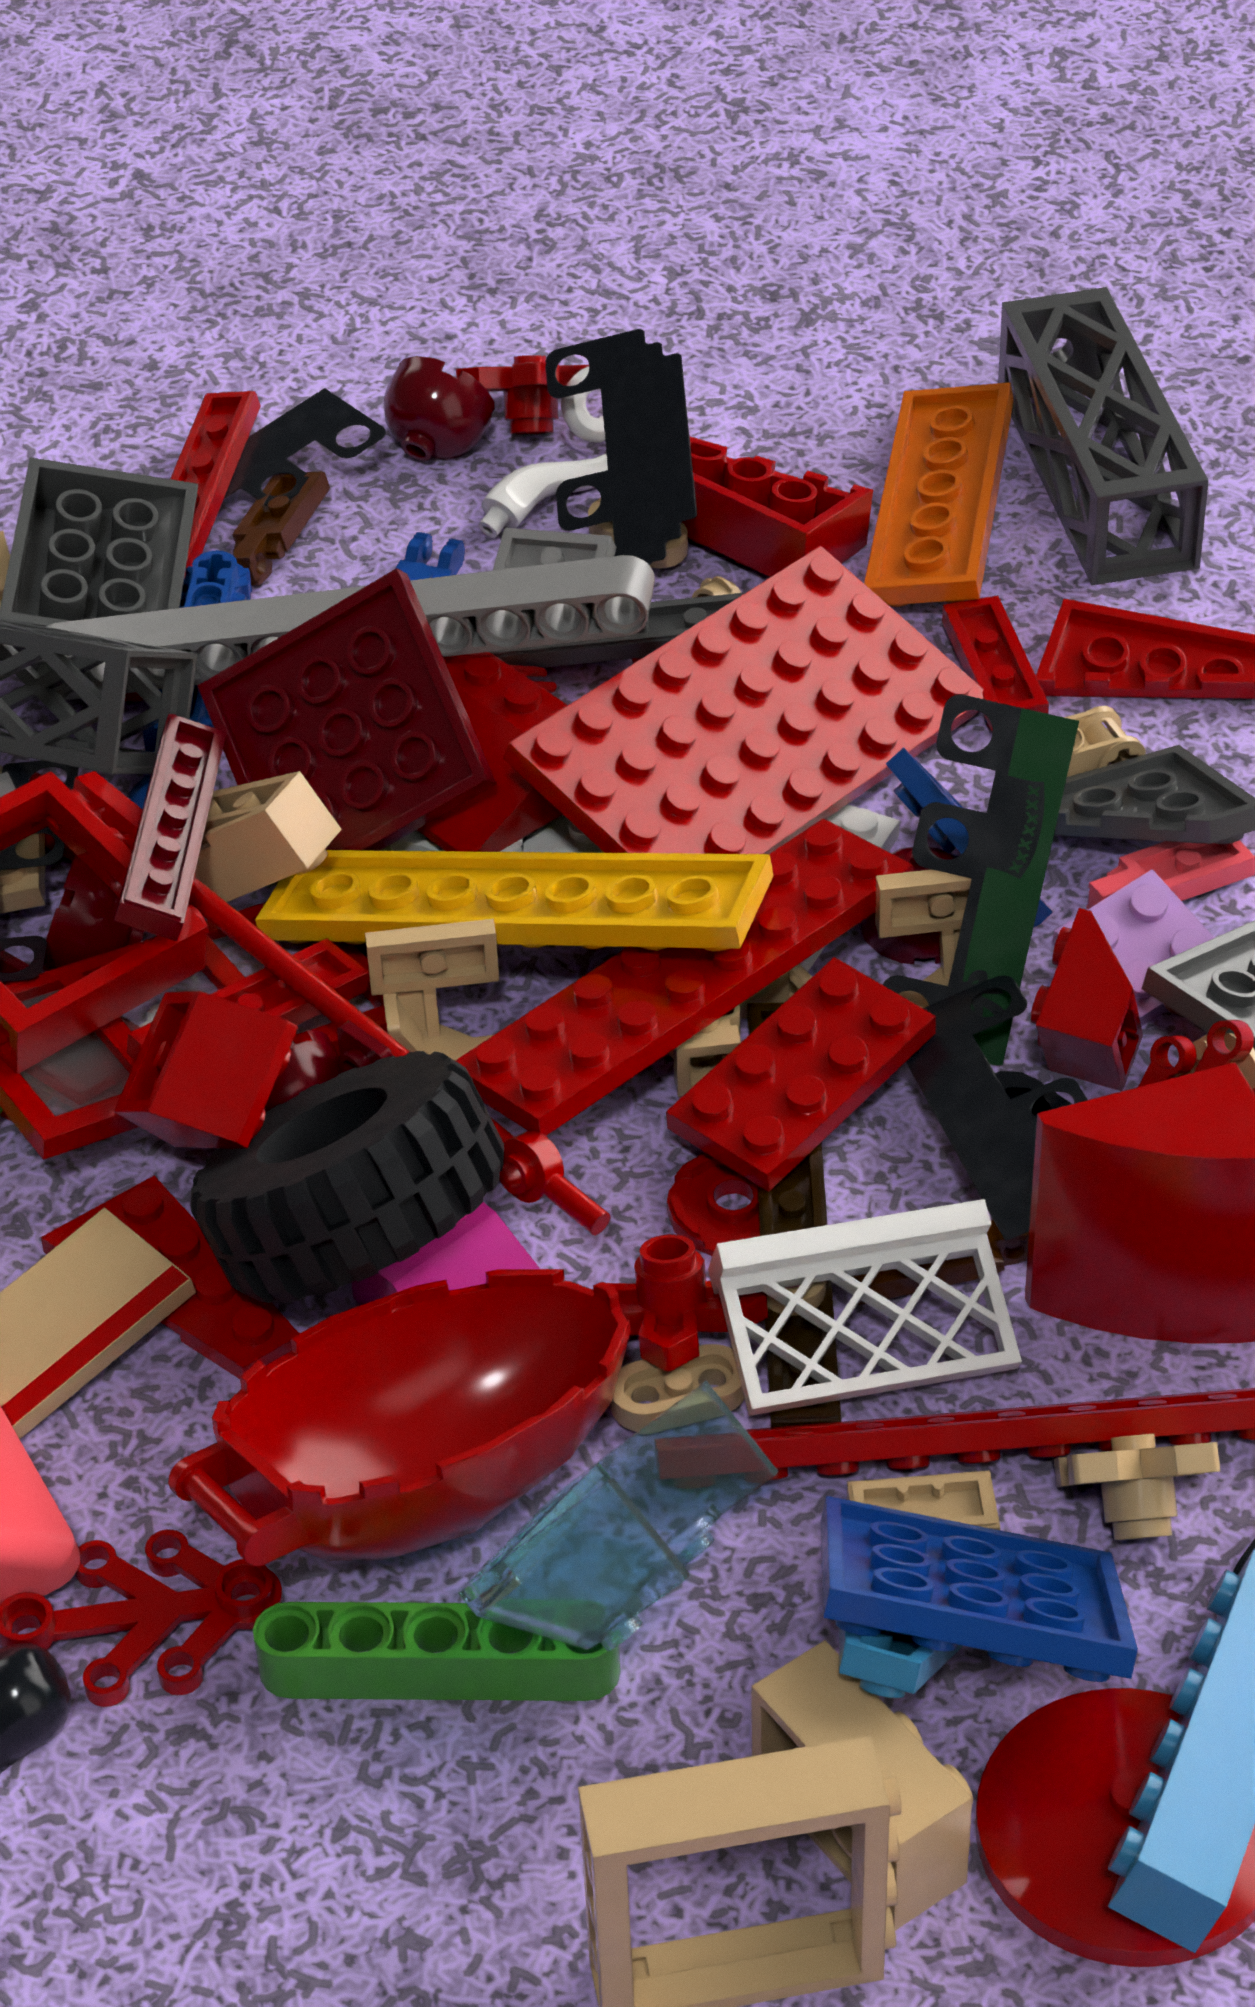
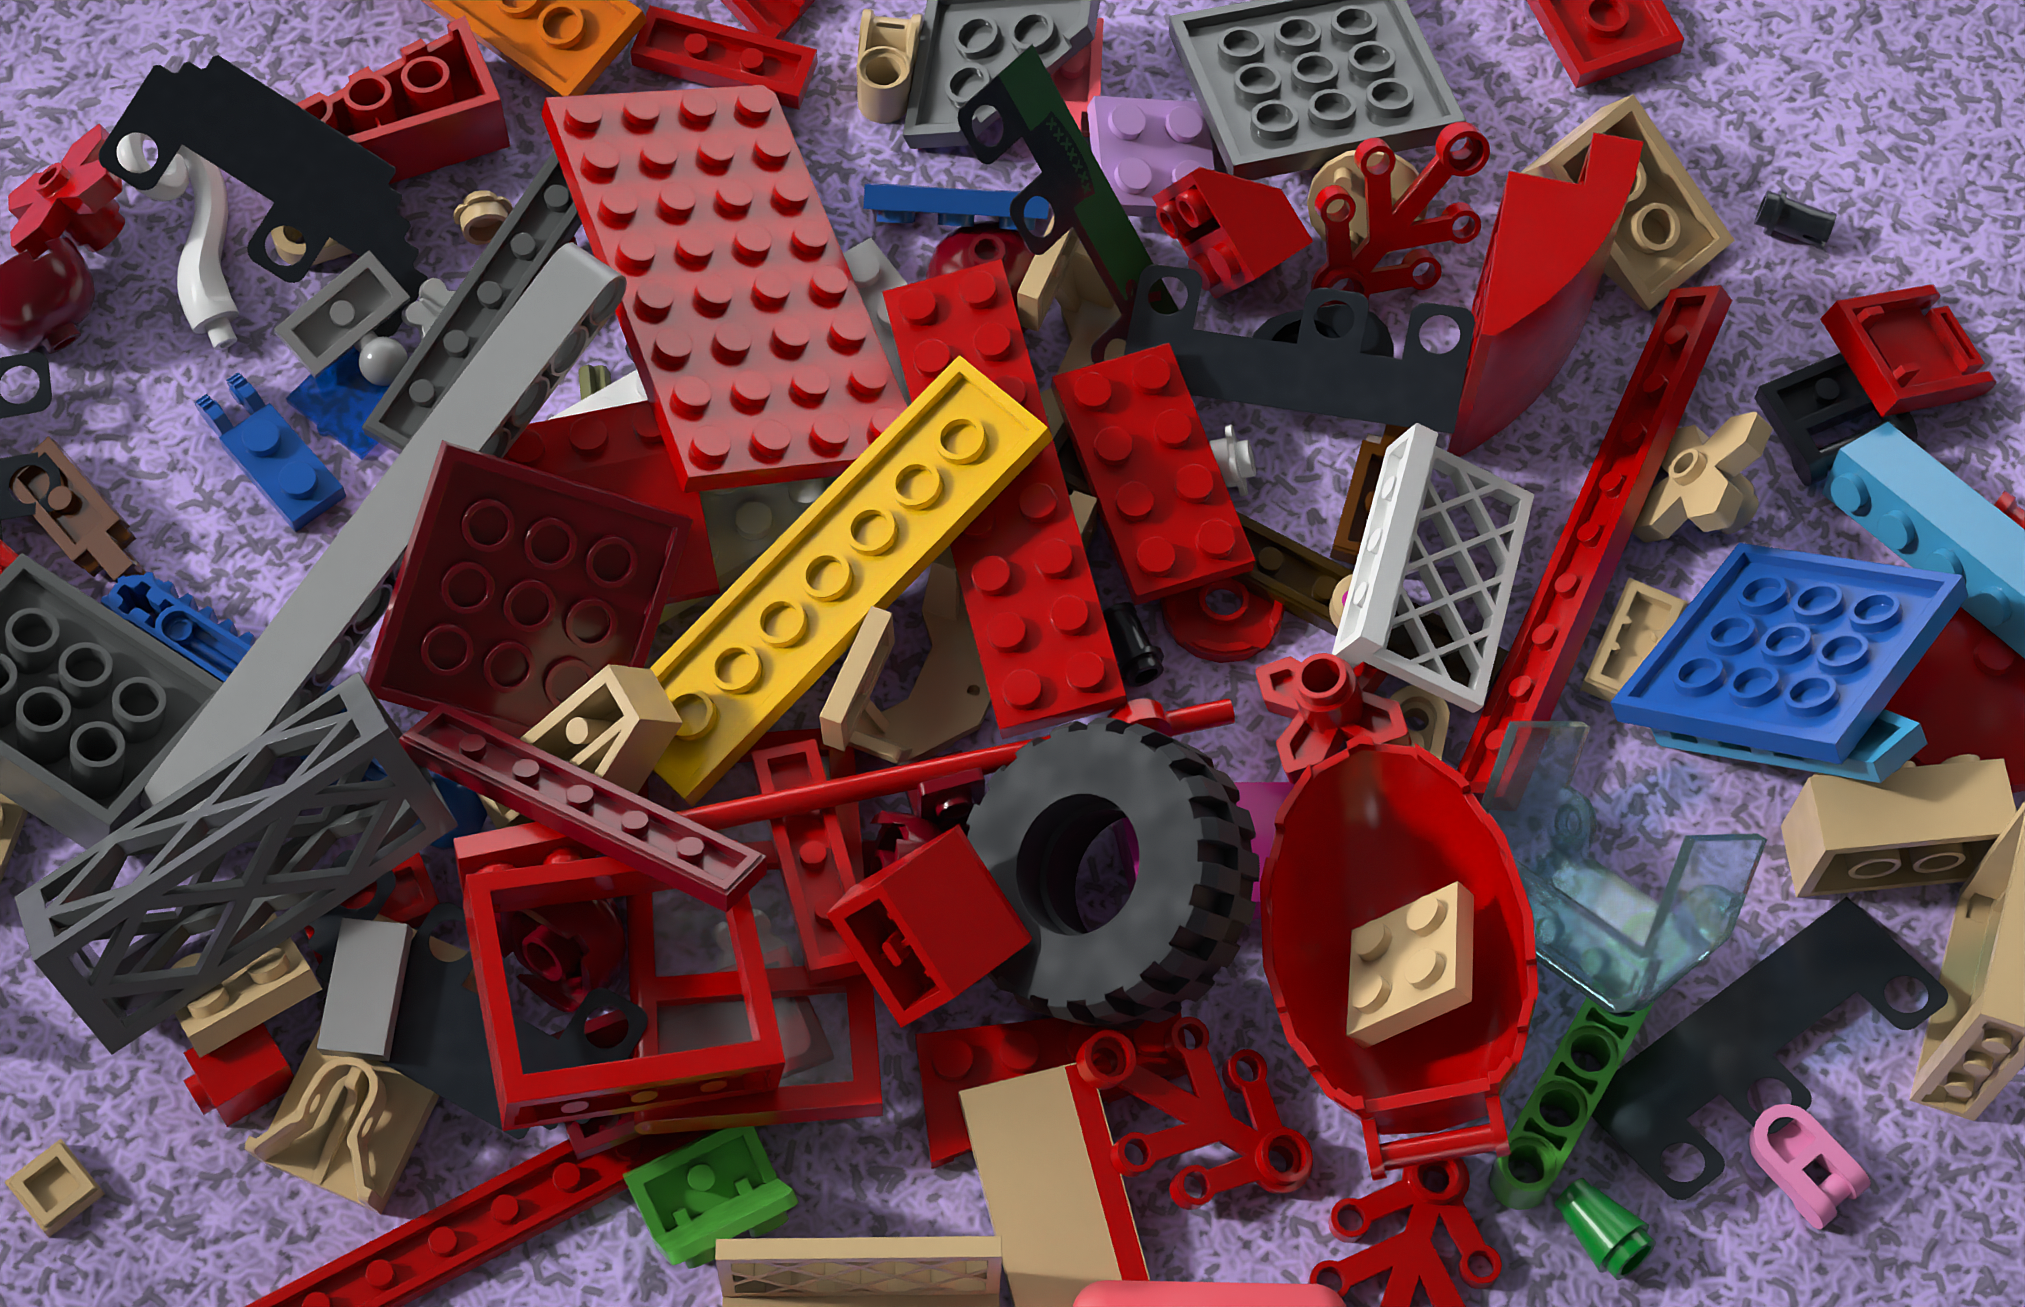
camera: 65 degrees left, 20 degrees up
none -> red plant [1076,1016,1313,1210]
none -> black pin [1103,602,1164,687]
none -> white plate [1210,425,1256,497]
none -> tan plate [1347,881,1474,1049]
none -> green cone [1554,1178,1656,1280]
none -> black piece [1591,897,1948,1200]
none -> bright pink plate [1749,1104,1871,1230]

